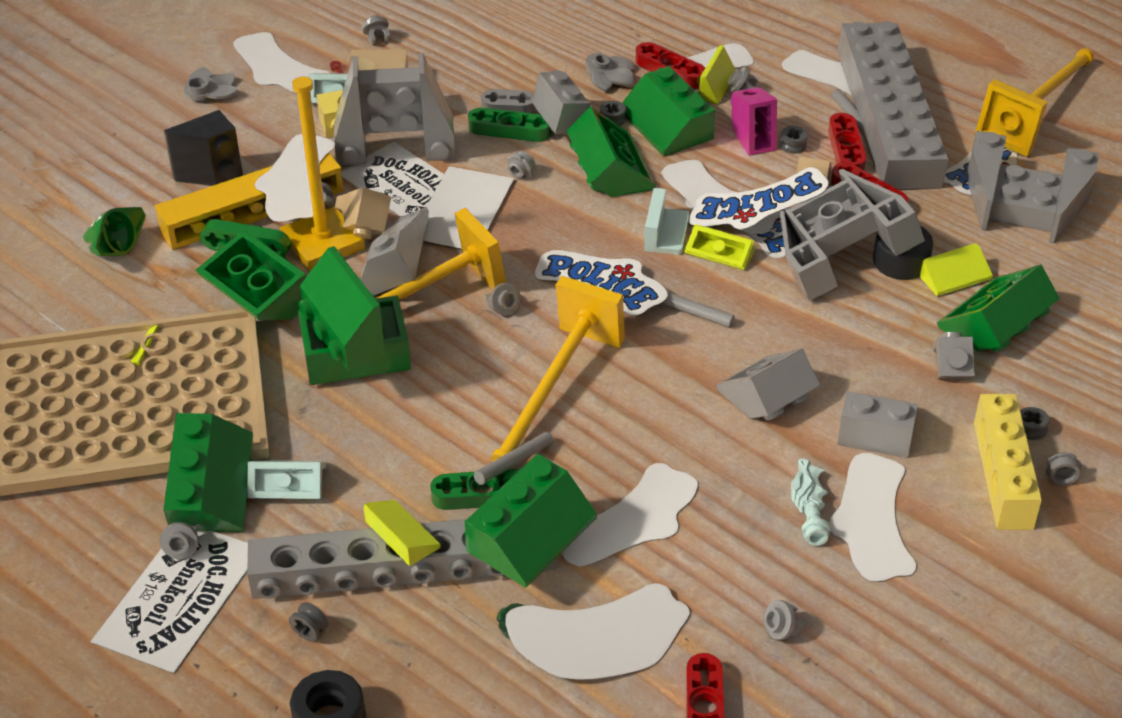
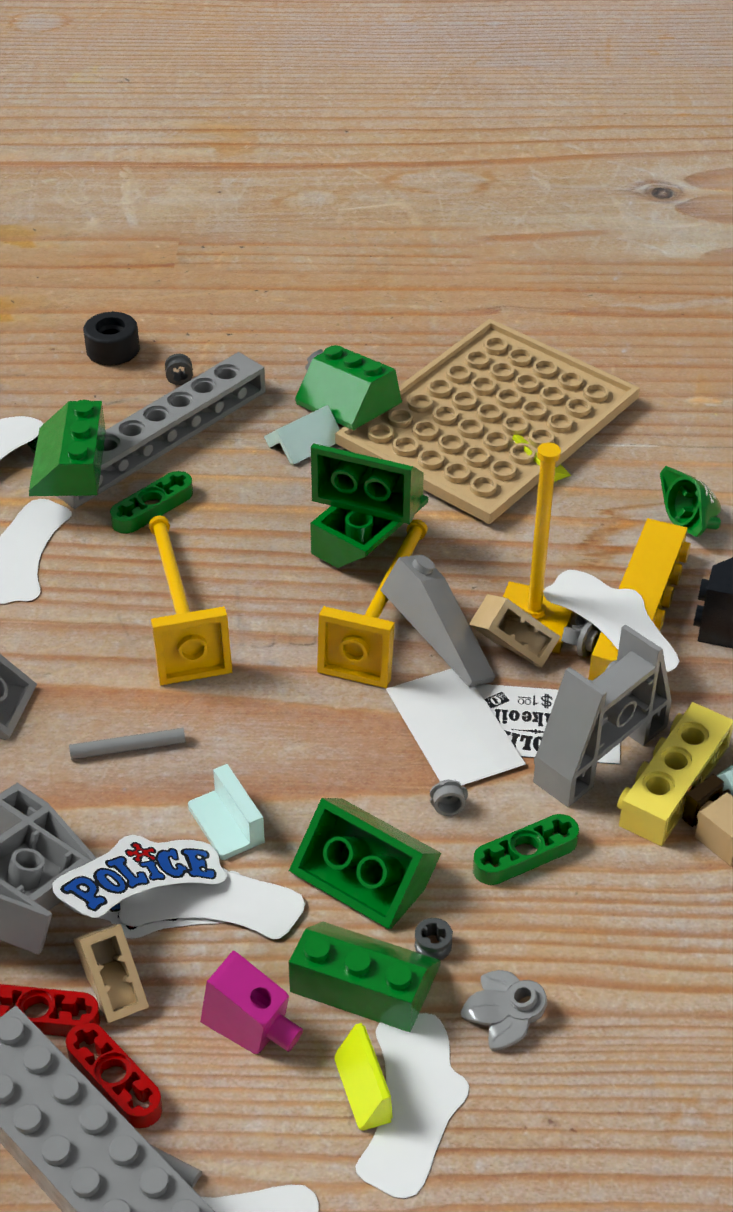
camera: 140 degrees right, 0 degrees up
white sticker [90,531,248,673] -> none
green slope [195,230,307,320] -> none
green beam [200,219,292,258] -> none
neon yellow slope [363,500,441,566] -> none
light grey bar [474,432,554,485] -> none
light grey beam [481,89,536,114] -> none
light grey plate [485,283,521,316] -> none
light grey slope [532,70,592,134] -> none
sticker [535,250,668,315] -> none
red beam [635,42,705,89] -> none
neon yellow slope [684,224,756,271] -> none
light grey plate [728,66,758,93] -> none
dark grey bush [780,126,808,154] -> none

